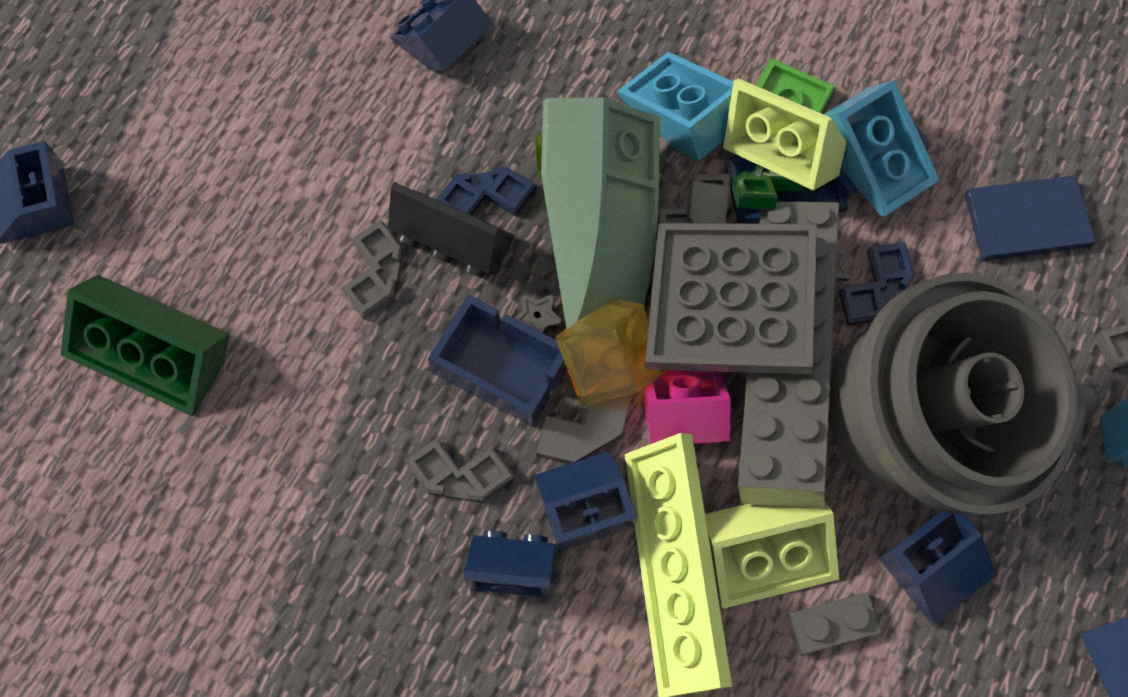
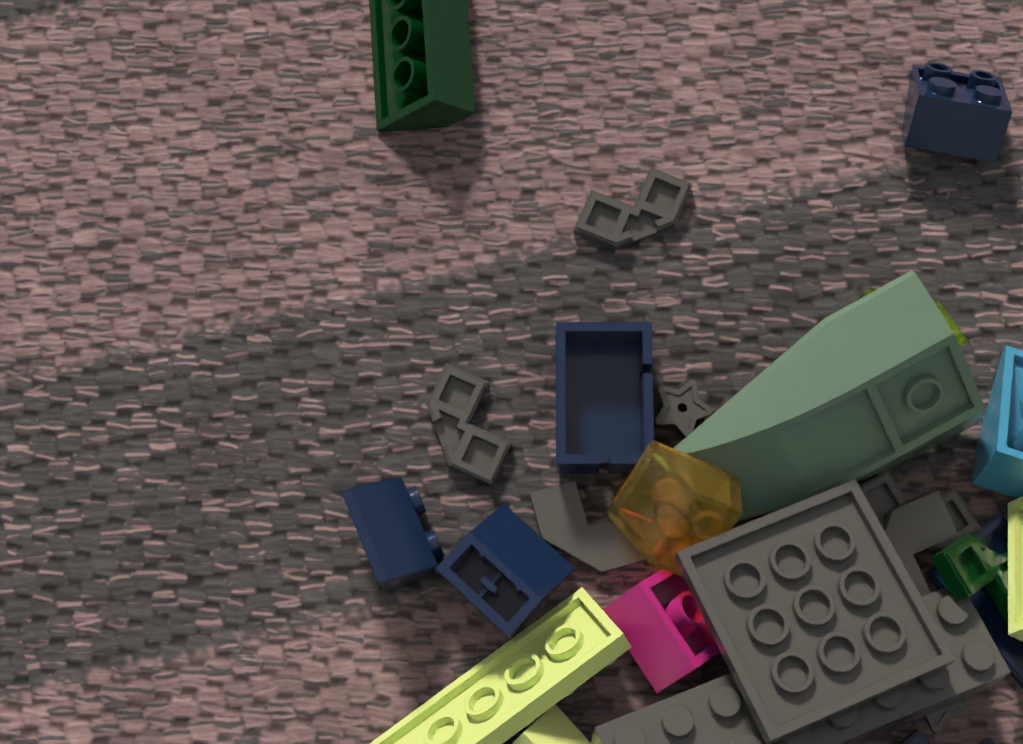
camera: 65 degrees right, 5 degrees up
black slope [388,182,515,278] -> none
dark blue tile [437,166,536,217] -> none

